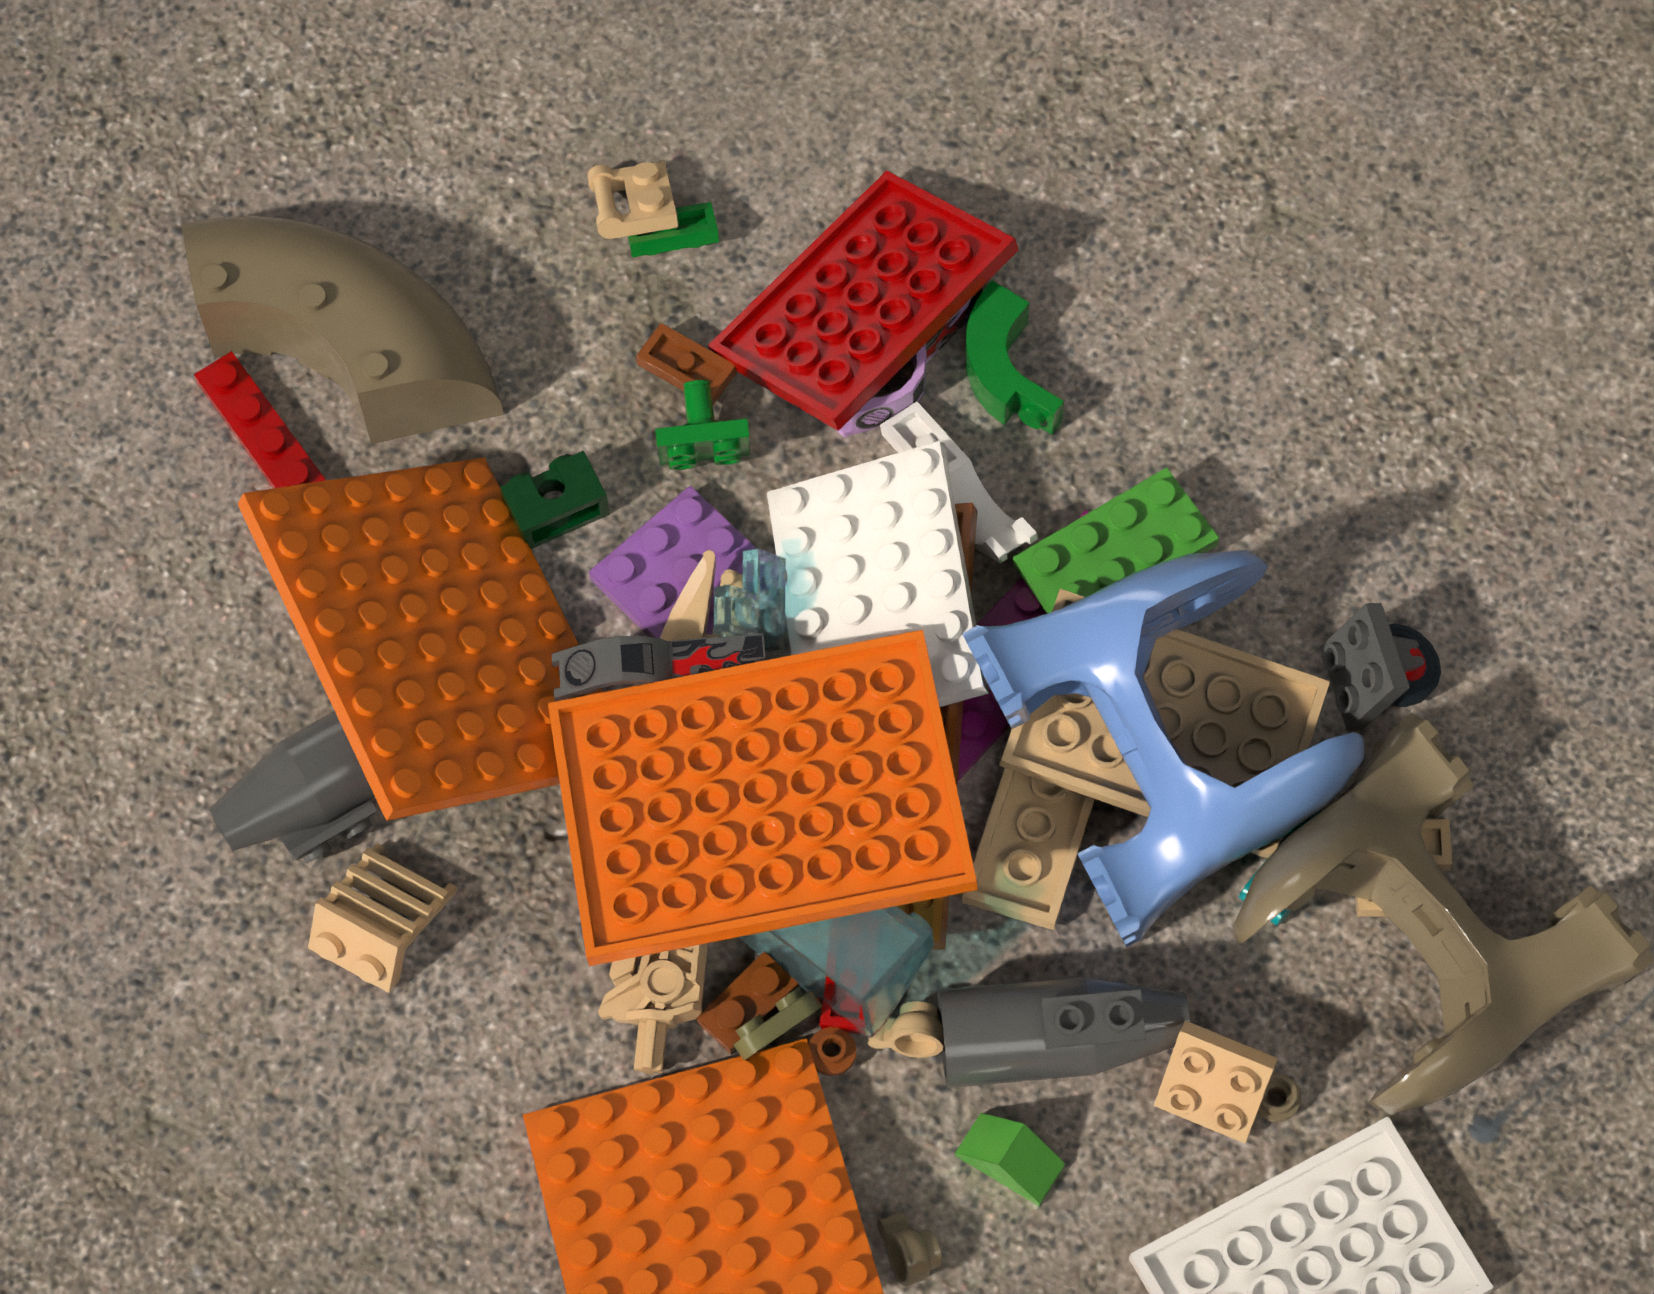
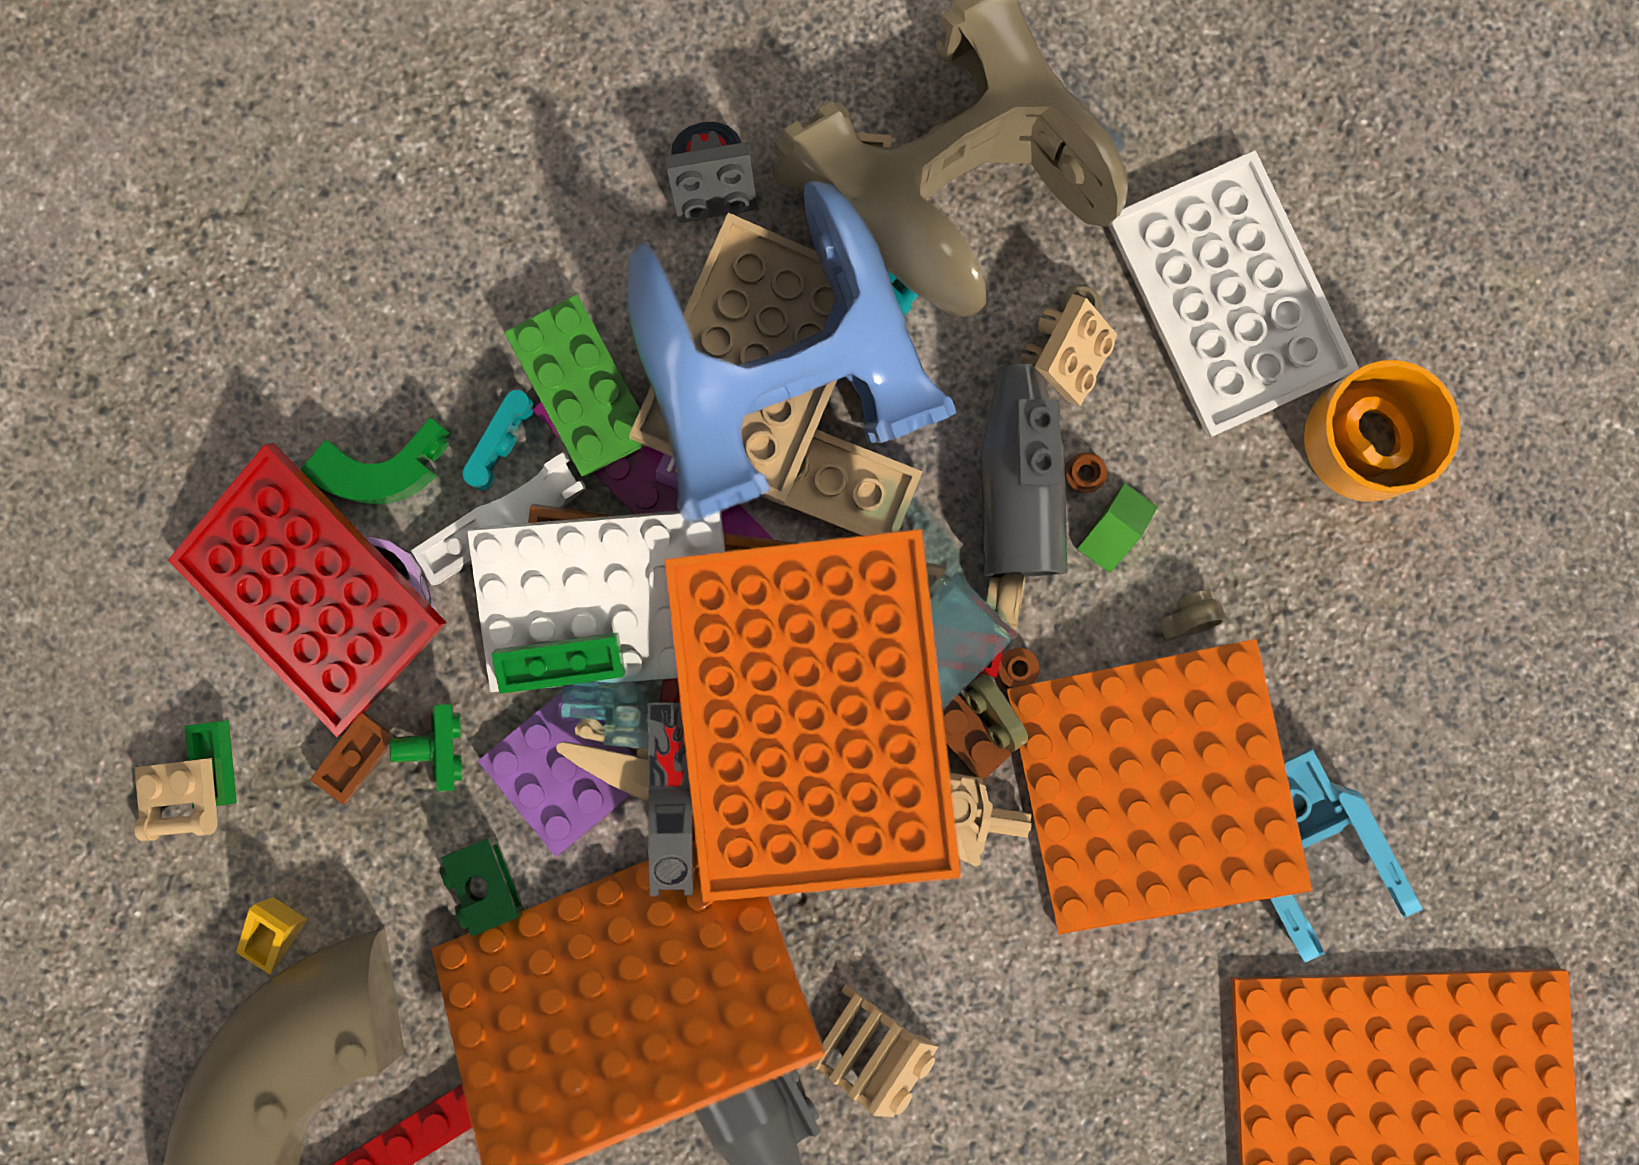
camera: 90 degrees left, 20 degrees up
none -> yellow slope [236,897,308,975]
none -> teal plate [463,390,535,491]
none -> green plate [491,632,626,694]
none -> dark orange plate [1065,452,1107,493]

